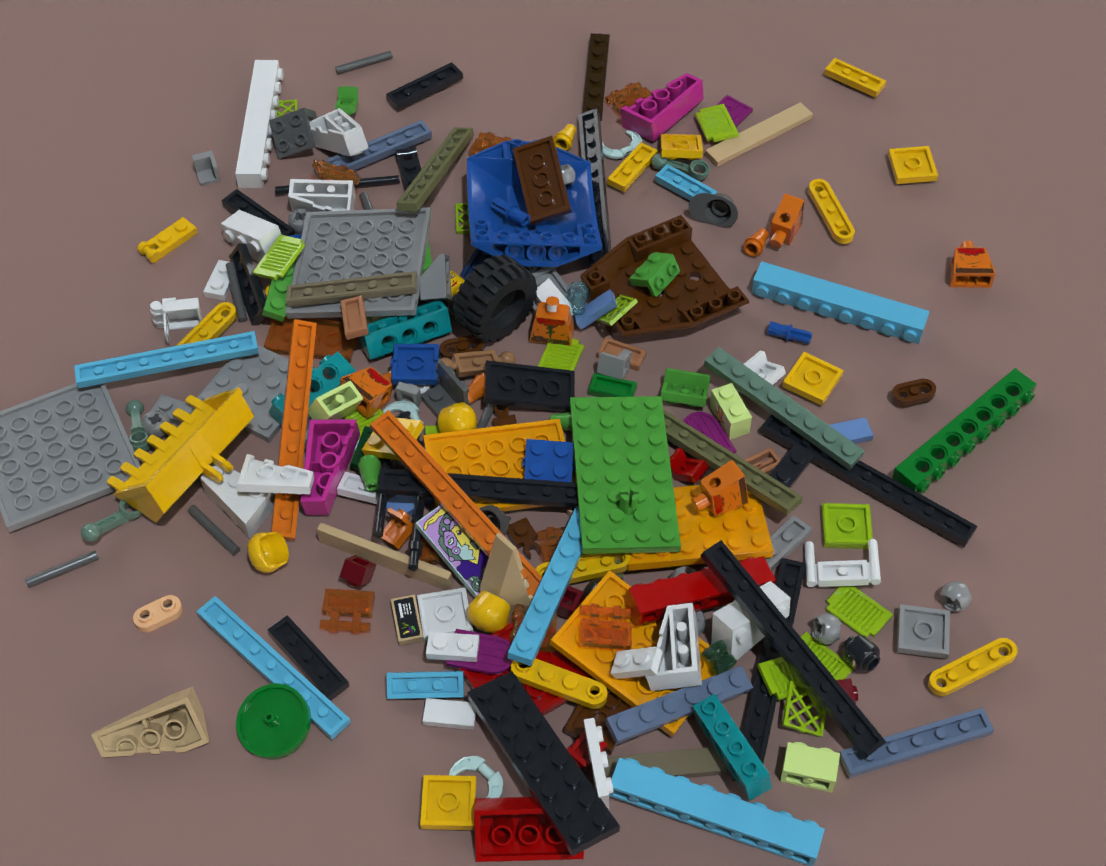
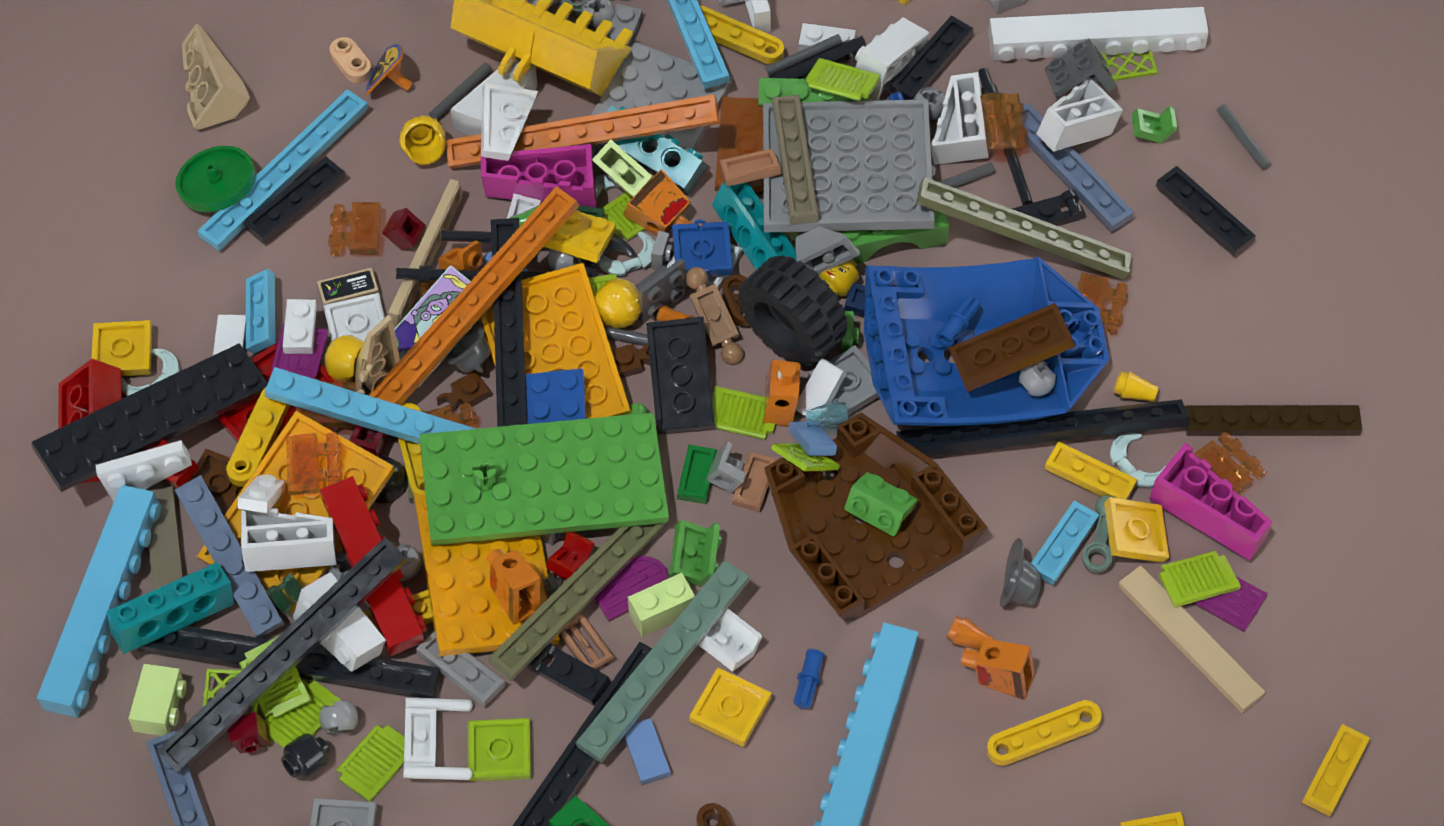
camera: 85 degrees right, 5 degrees up
none -> shield [365,44,413,95]

